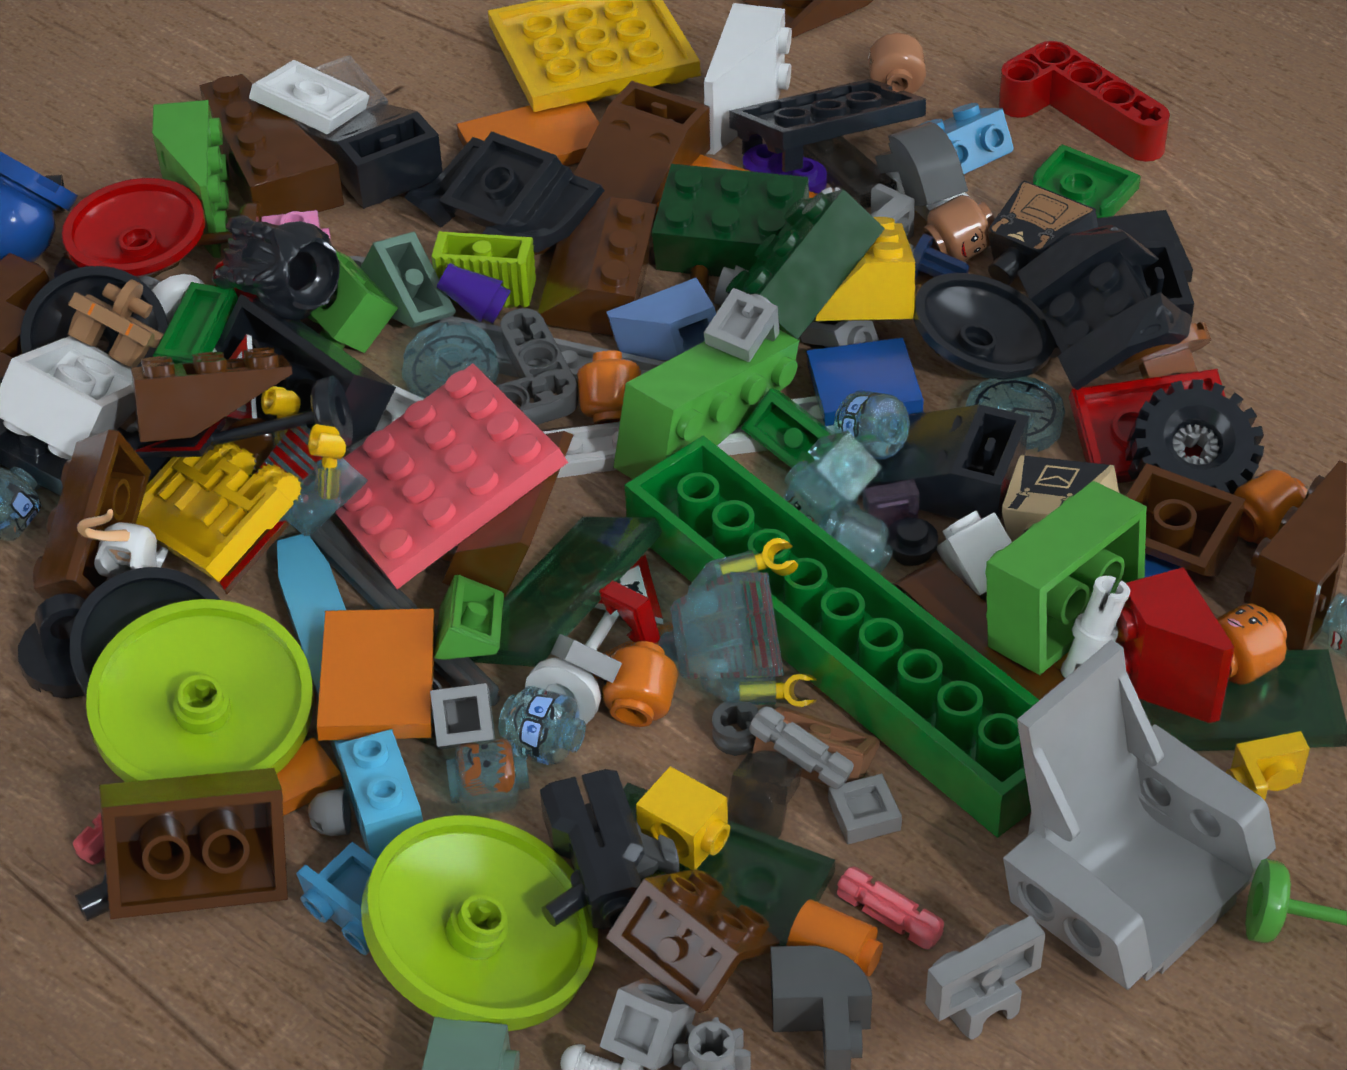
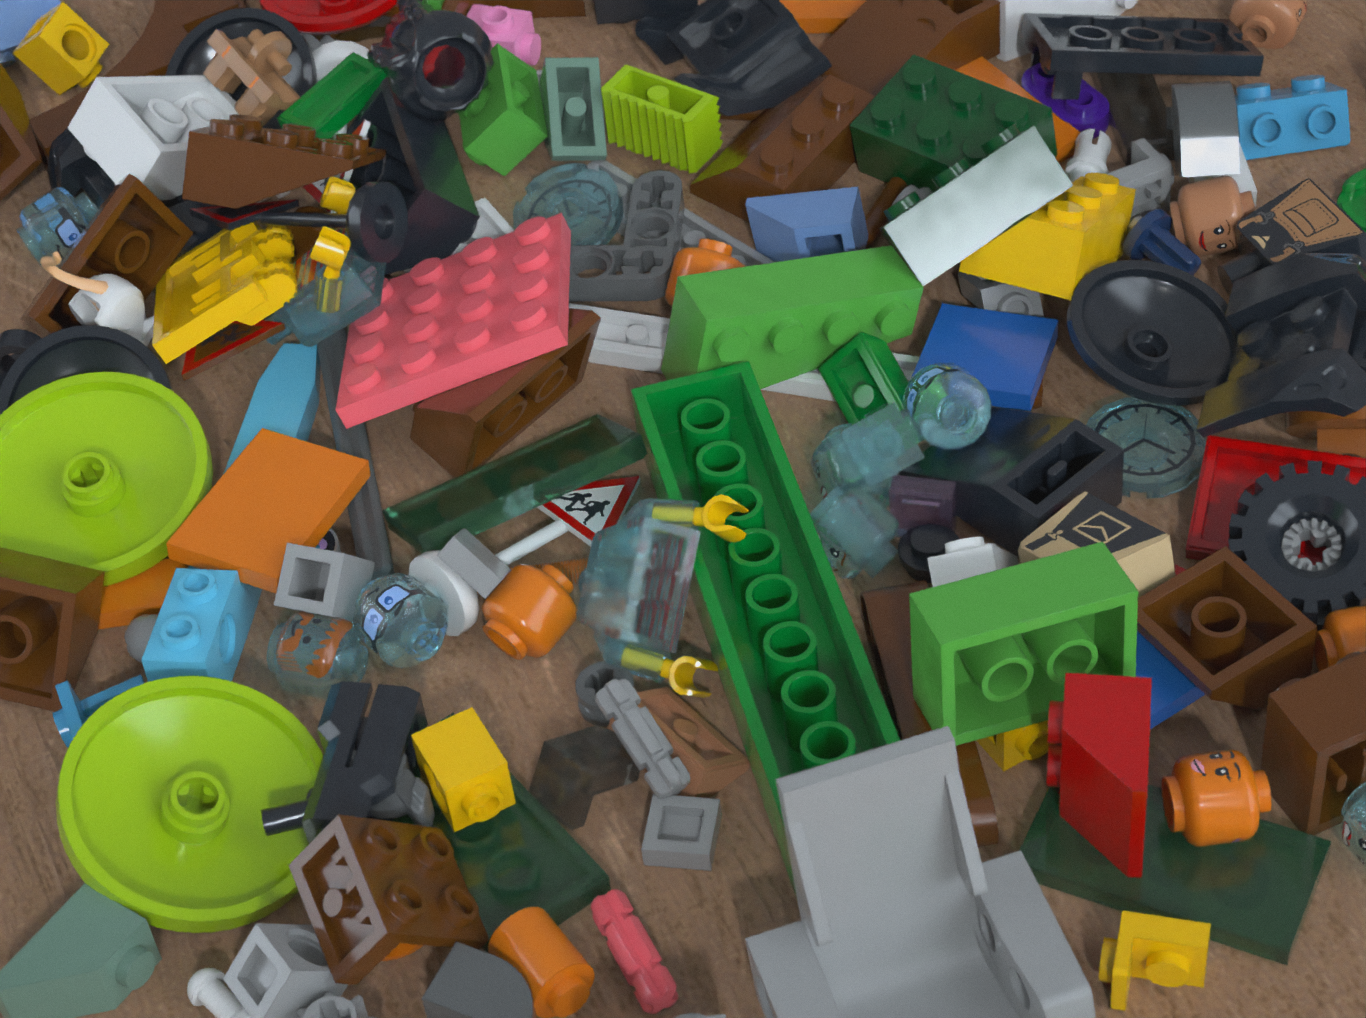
camera: 30 degrees right, 0 degrees up
bright green slope [434,575,504,659] -> none
dark purple cone [436,263,511,324] -> none
red tile [599,580,661,644] -> none
light grey bracket [704,288,780,362] -> none
white pin [1061,576,1131,678] -> none

